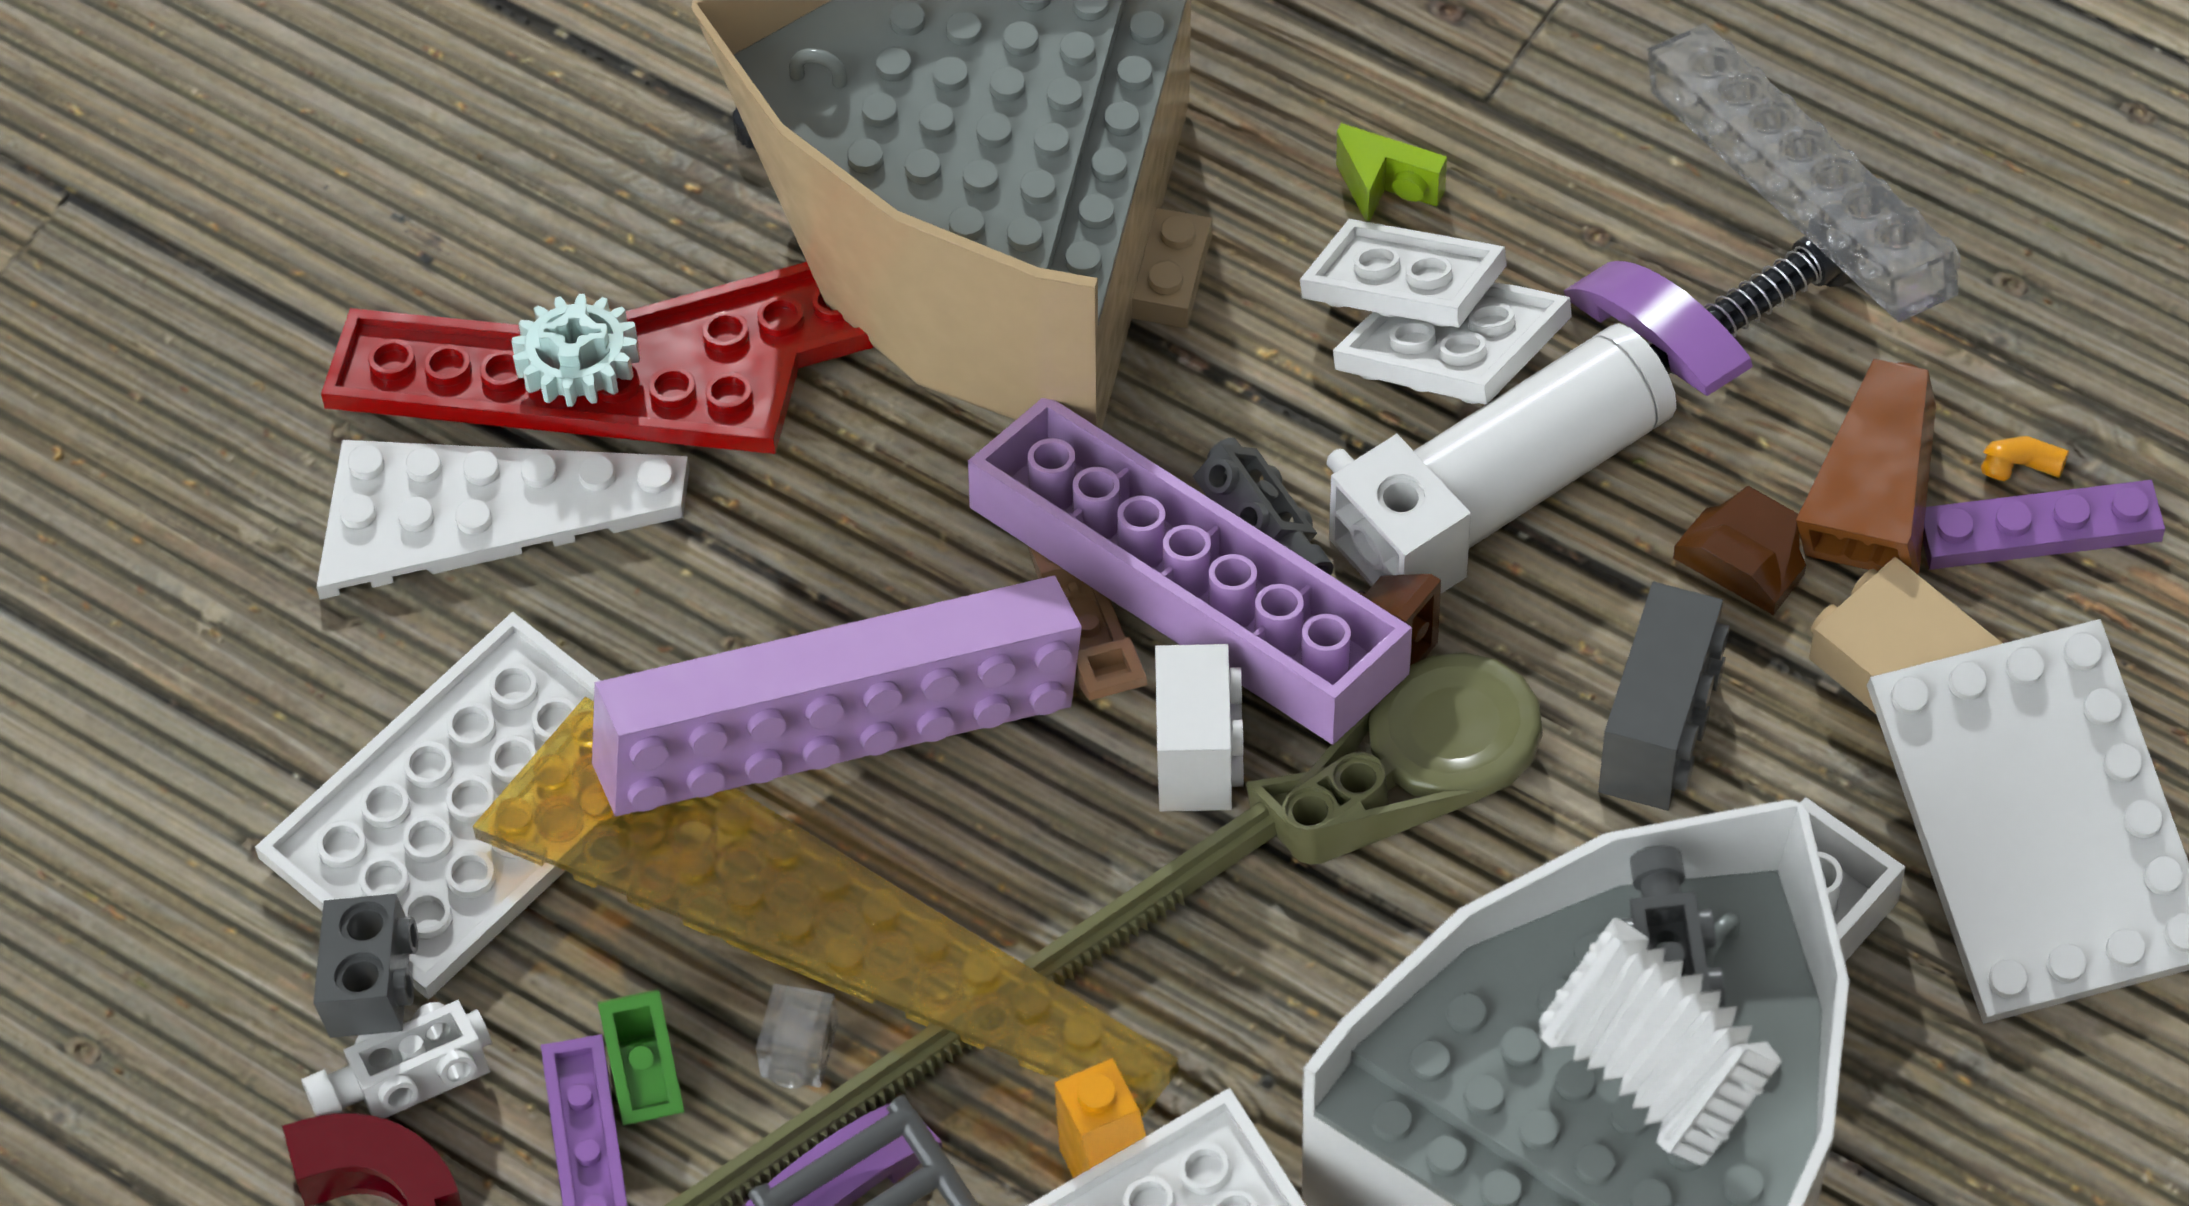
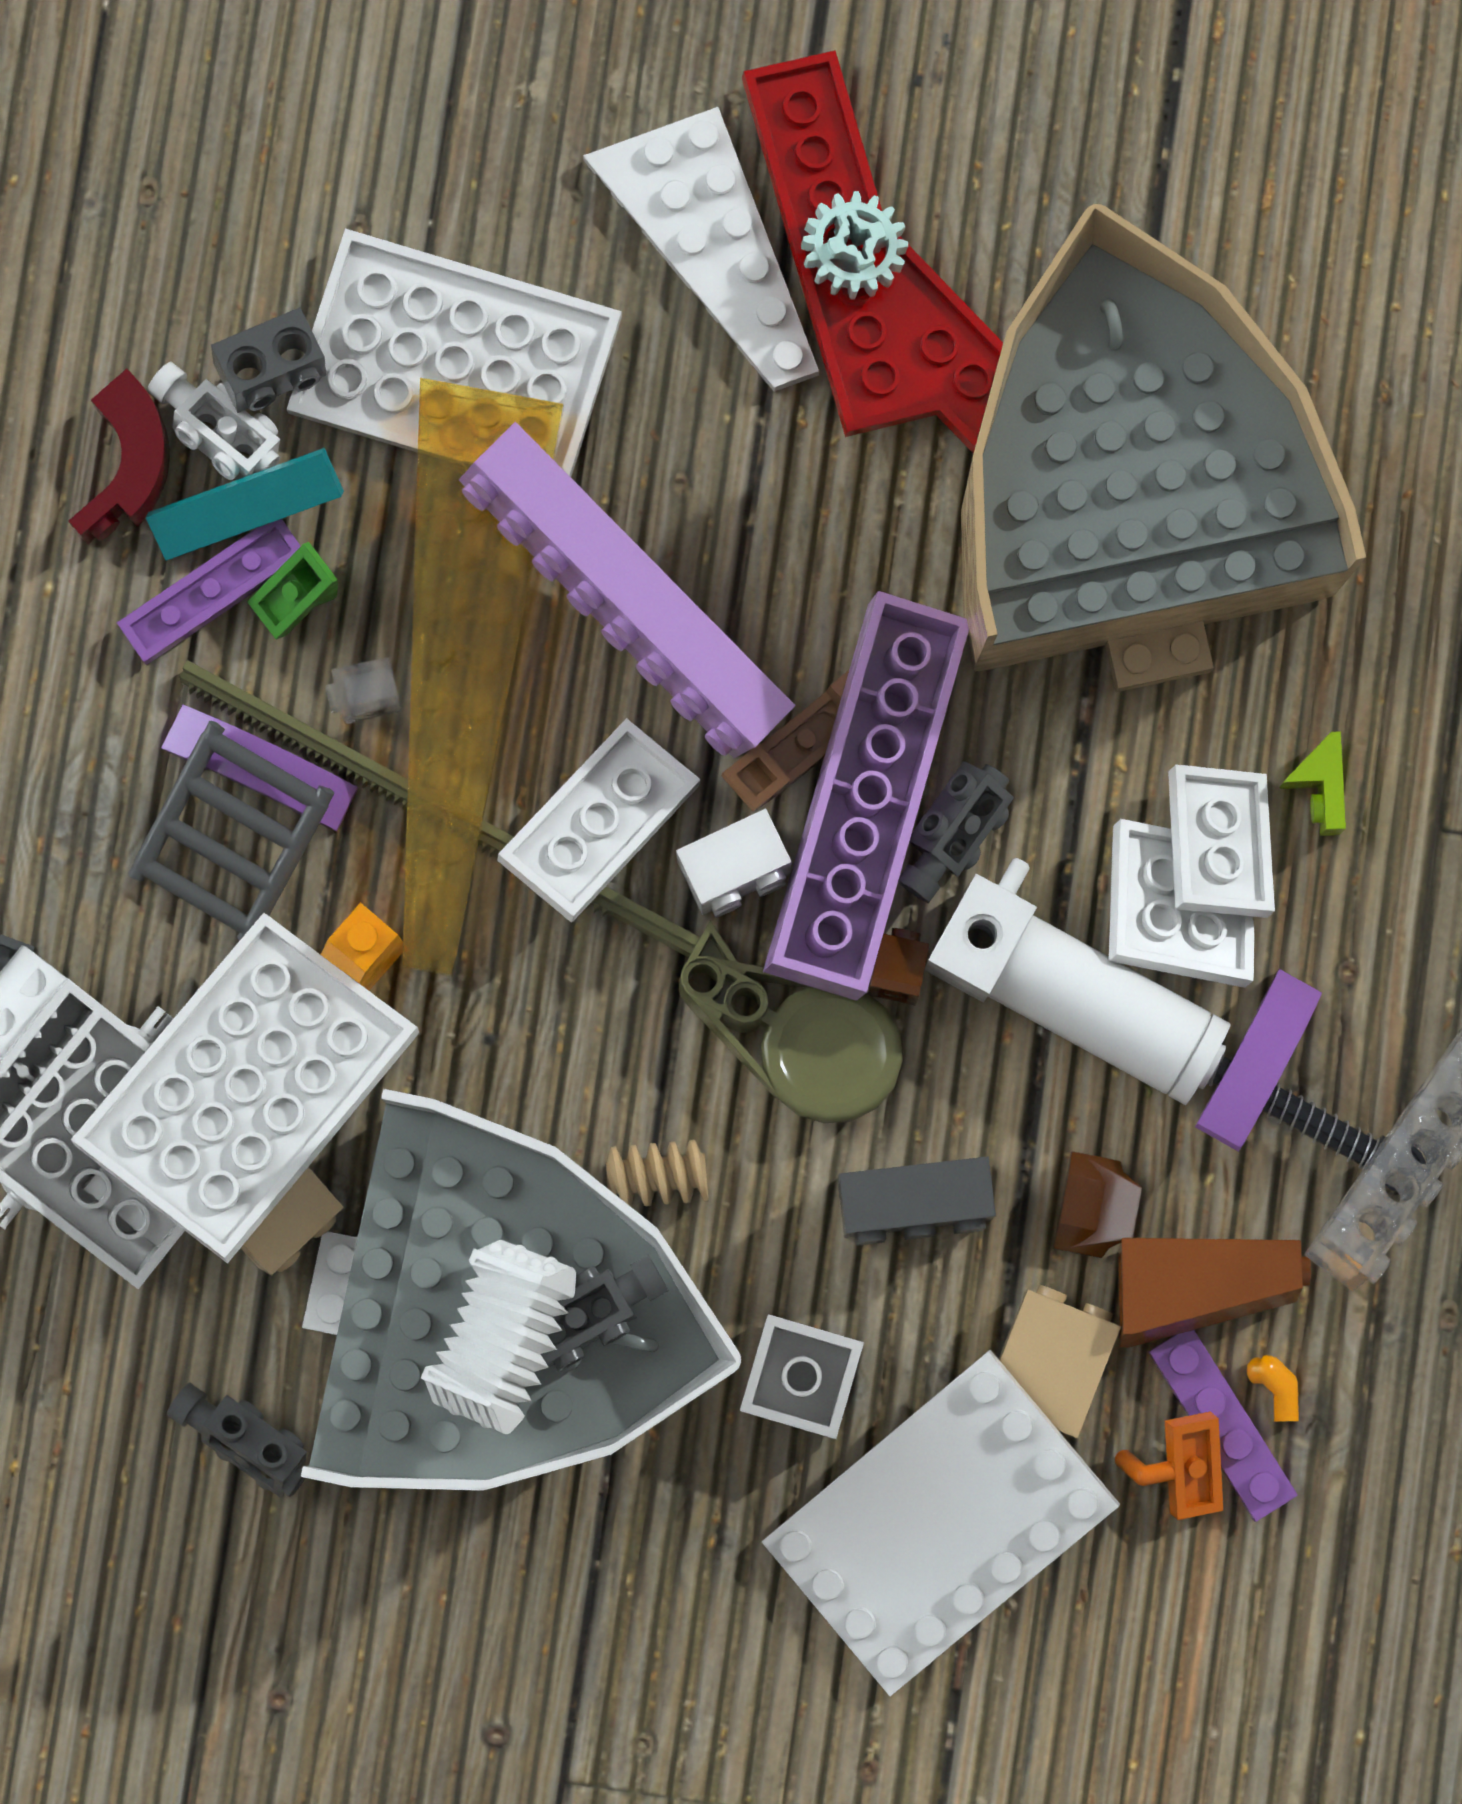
camera: 65 degrees right, 25 degrees up
none -> teal tile [146,448,344,561]
none -> white plate [497,718,701,923]
none -> orange plate [1115,1411,1223,1520]

